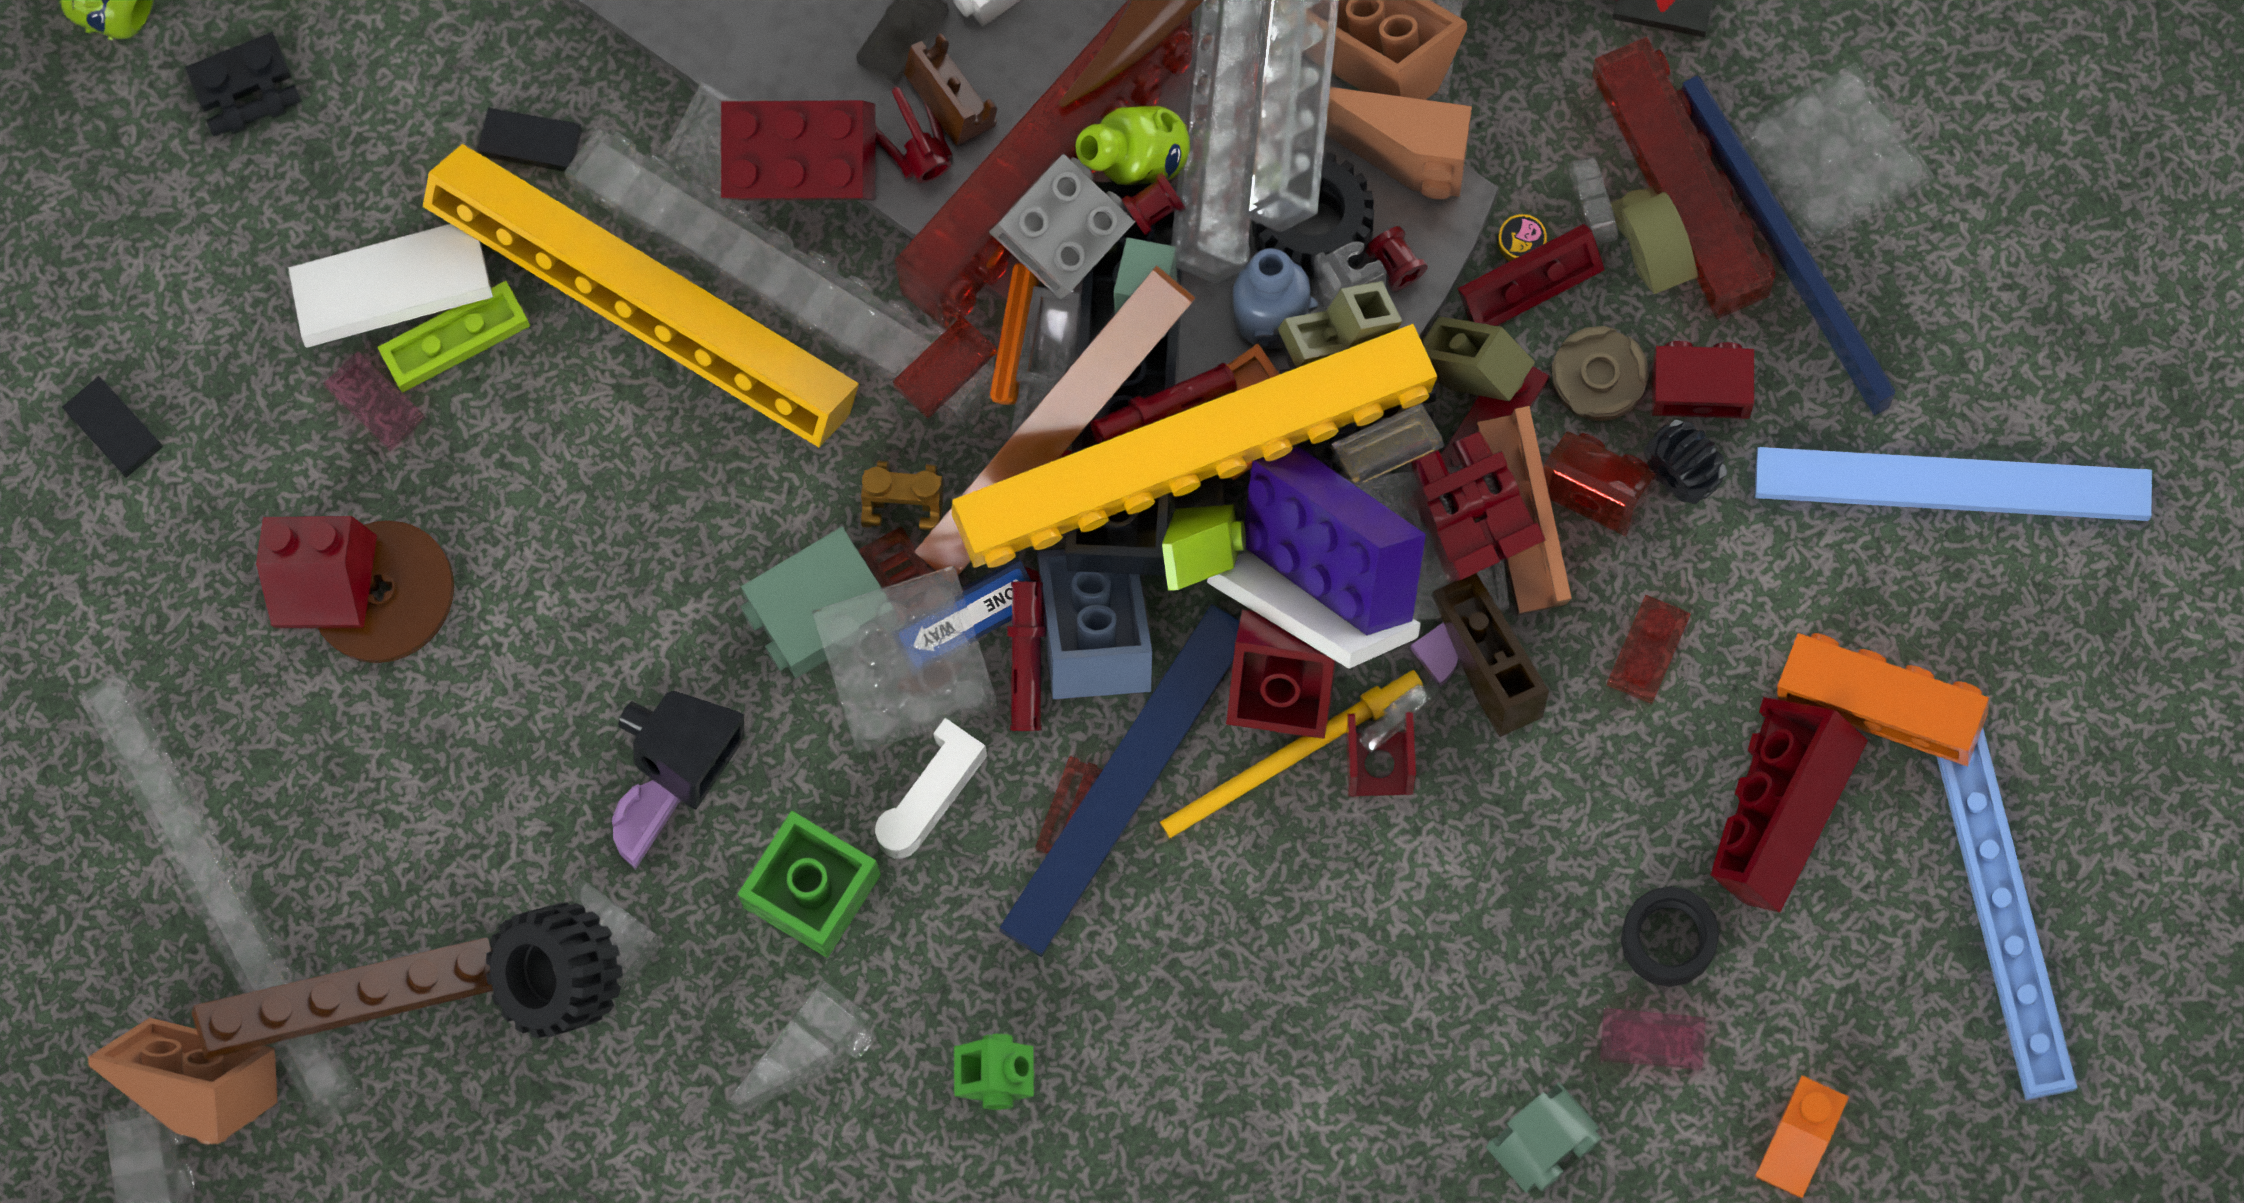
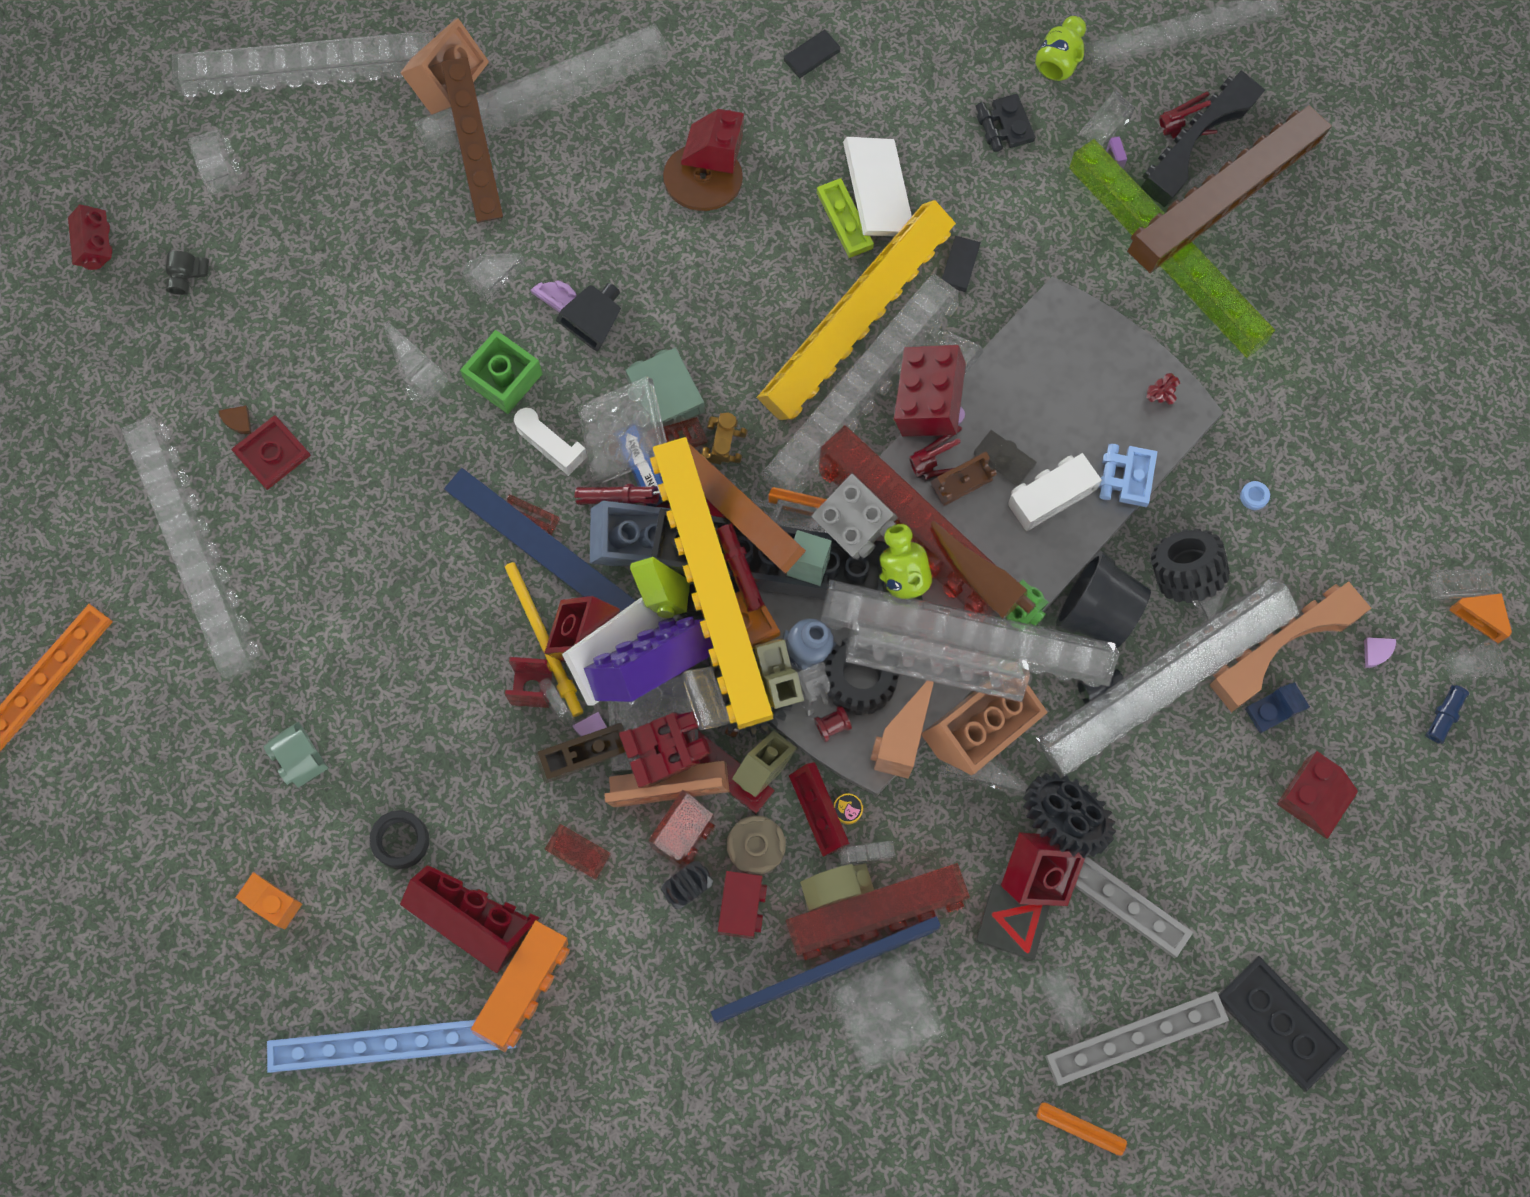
camera: 90 degrees right, 0 degrees up
clear pink tile [323,351,425,451] -> none
black tyre [486,902,622,1038] -> none
clear red tile [892,316,997,419] -> none
bright green brick [954,1034,1034,1110] -> none
dark red bush [1122,172,1186,235] -> none
clear pink tile [1599,1008,1706,1070] -> none
light blue tile [1755,447,2152,521] -> none

